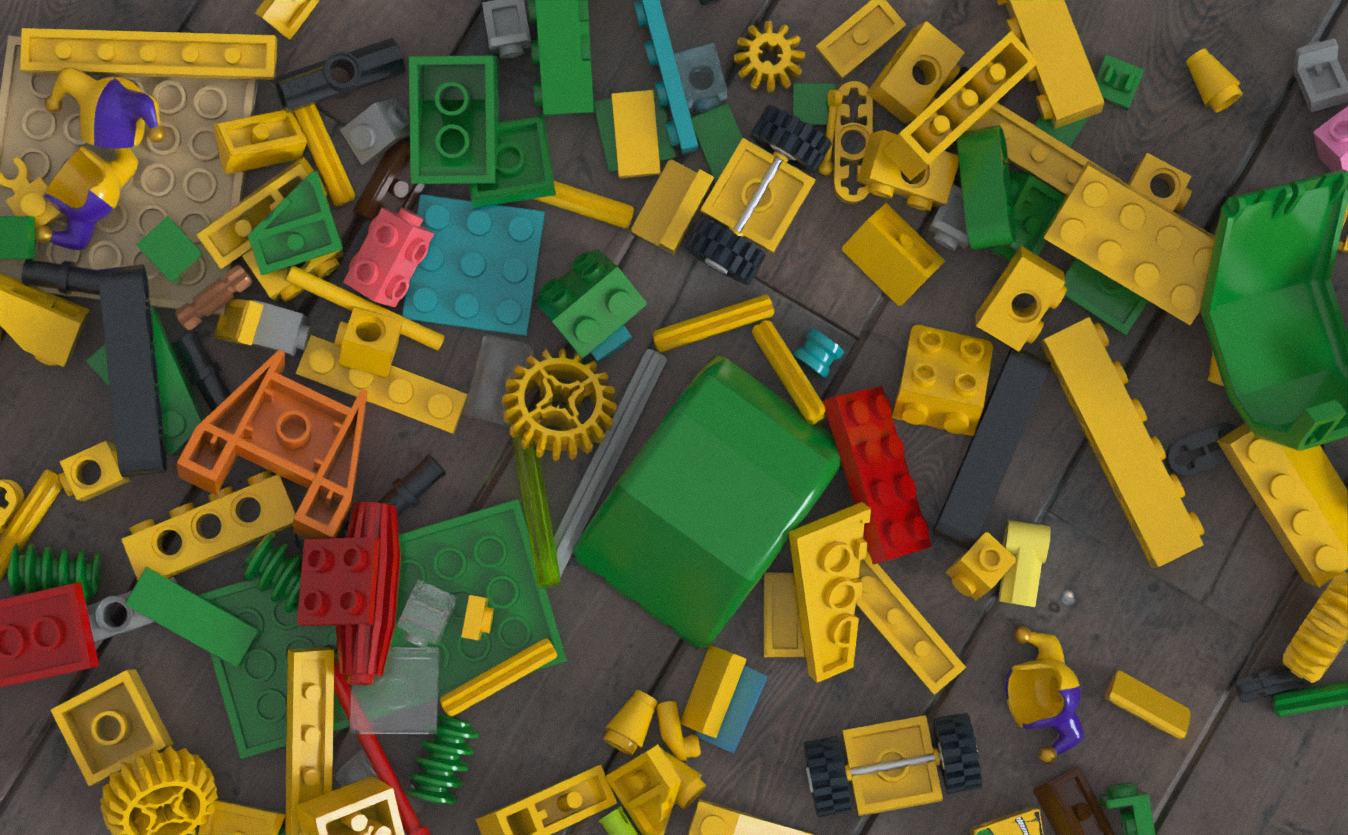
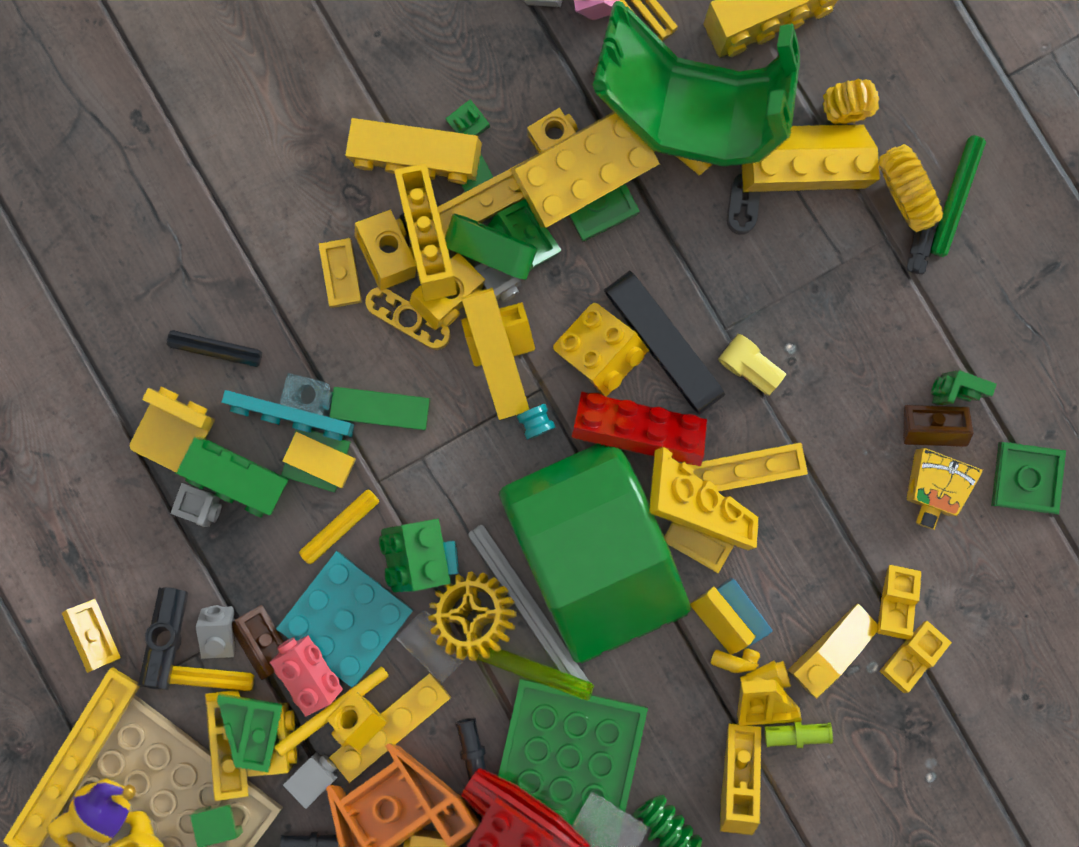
camera: 55 degrees left, 0 degrees up
nougat axle [175,265,252,330] -> none
yellow slope [213,110,307,174] -> none
yellow tile [213,299,264,346] -> none
clear brick [396,579,460,648] -> none
green slope [409,55,499,184] -> none
yellow axle [439,638,557,717] -> none
yellow plate [461,595,494,640] -> none
green tile [469,115,556,208] -> none
yellow cone [603,690,658,756] -> none
yellow panel [631,160,714,256] -> none
yellow axle [652,295,774,353] -> none
plate [684,105,832,285] -> none
yellow gear [734,21,805,94] -> none
yellow axle [752,320,827,425] -> none
green tile [793,83,835,127] -> none
plate [803,712,982,818] -> none
yellow hinge [818,90,843,176] -> none
yellow bracket [945,532,1016,601] -> none
yellow brick [975,246,1067,352] -> none
yellow piece [1005,626,1084,764] -> none
yellow brick [1039,317,1204,568] -> none
yellow slope [1103,671,1191,739] -> none
yellow cone [1185,48,1243,113] -> none
none -> yellow tile [461,288,530,420]

